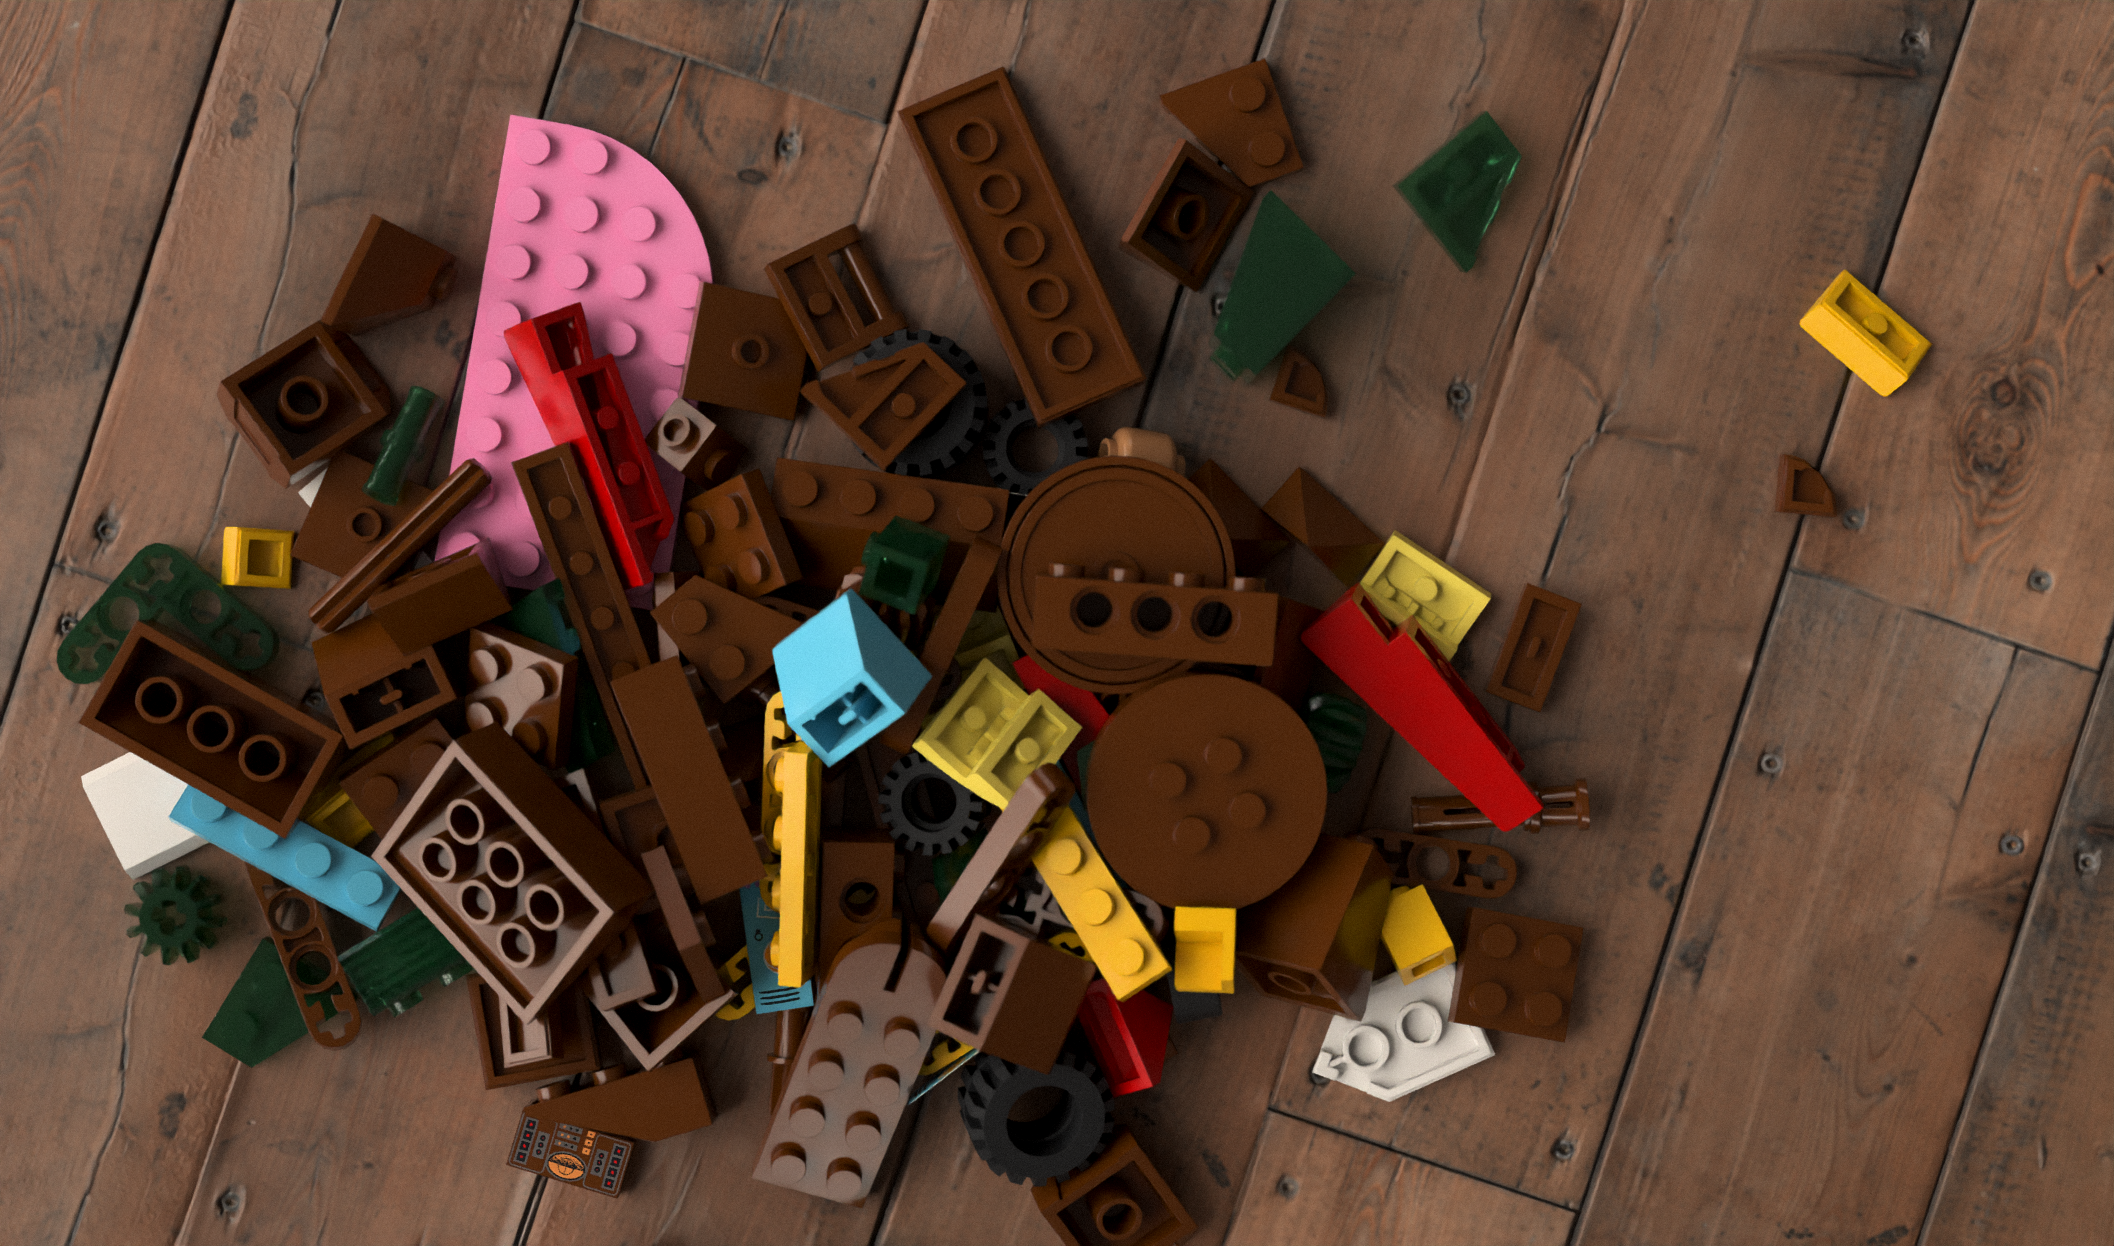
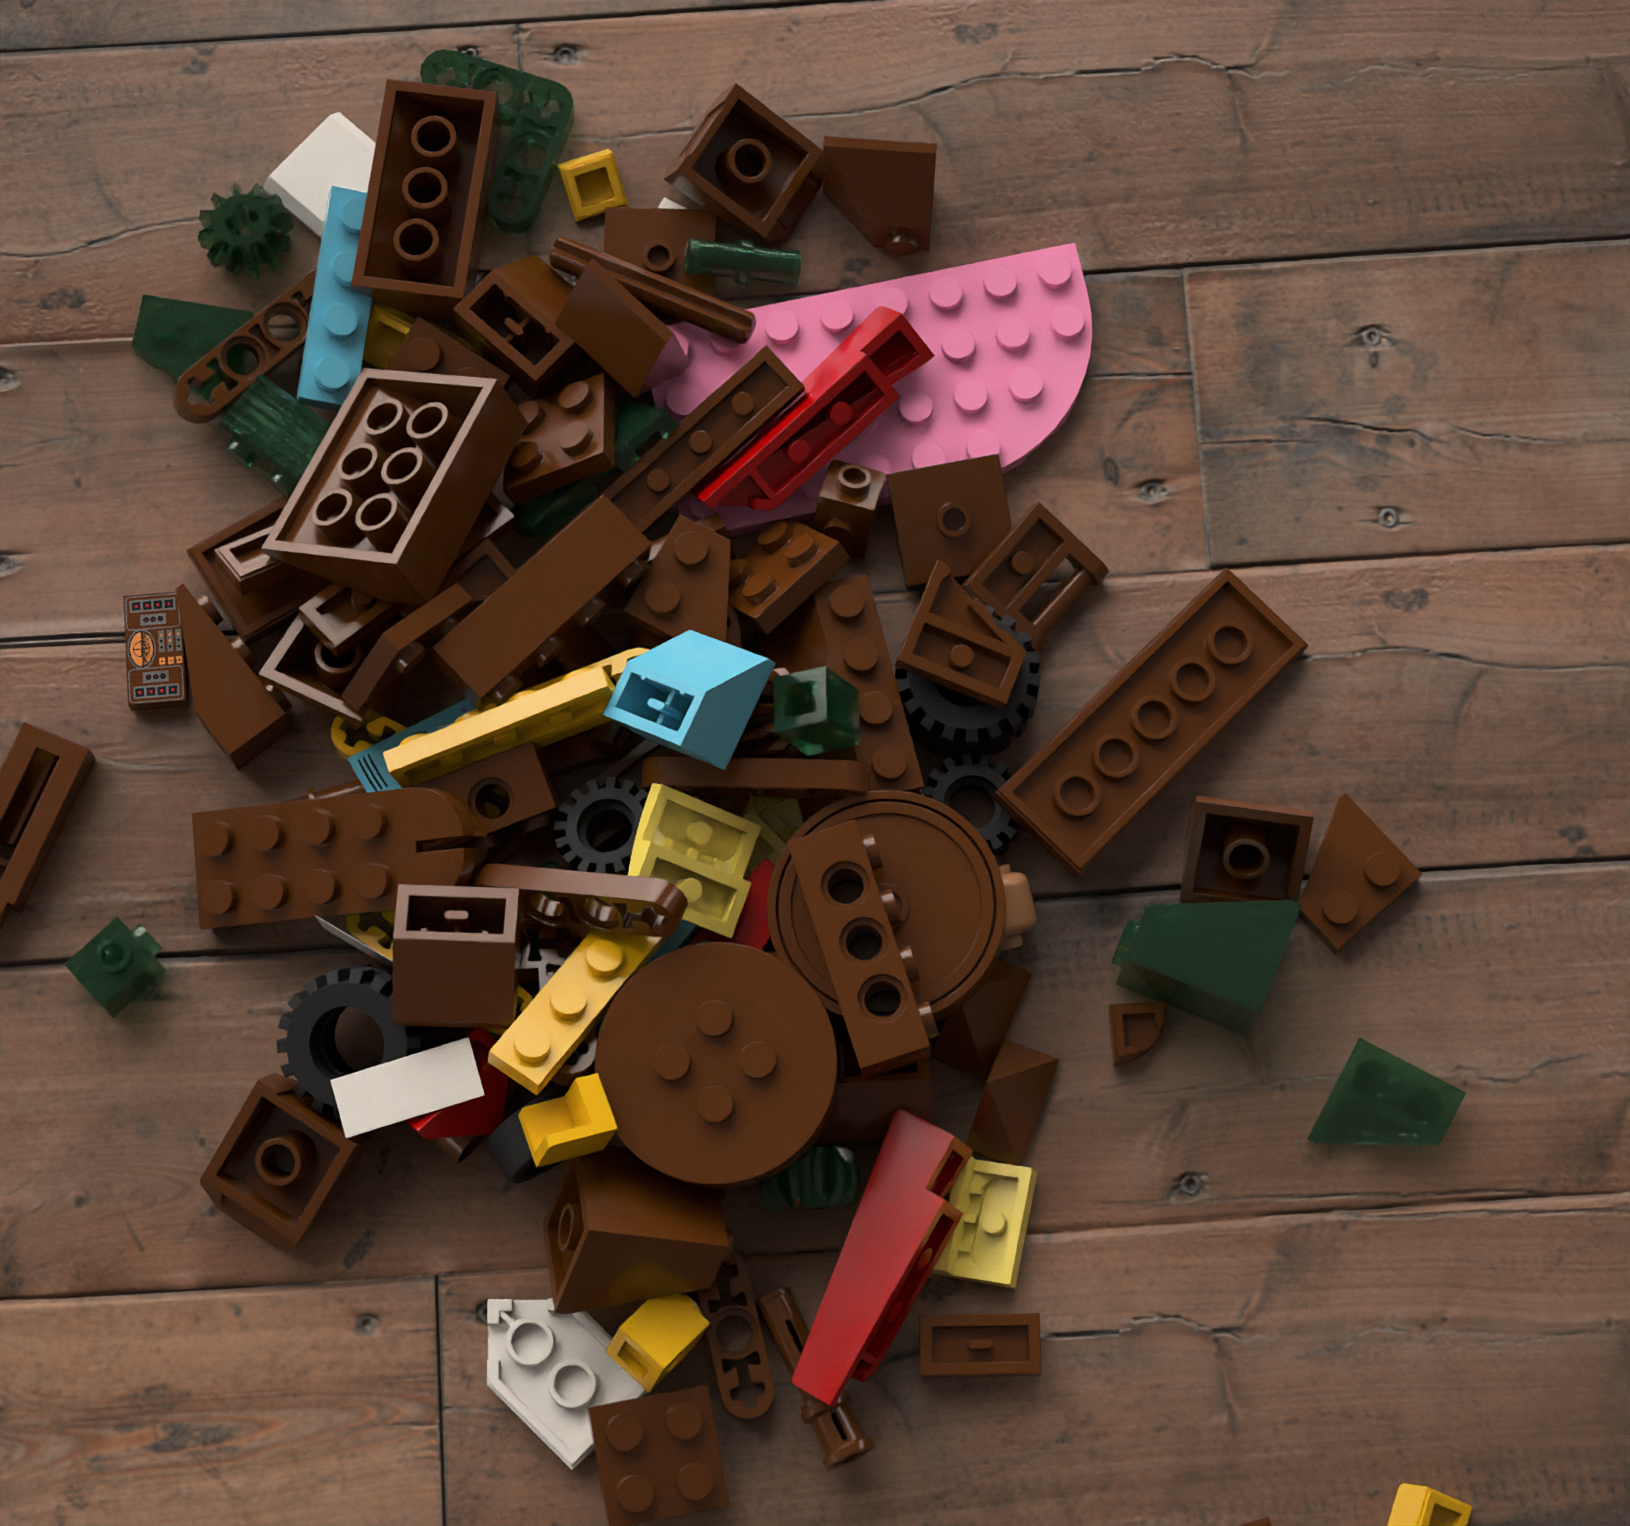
camera: 65 degrees right, 15 degrees down
none -> white sticker [330,1037,485,1138]

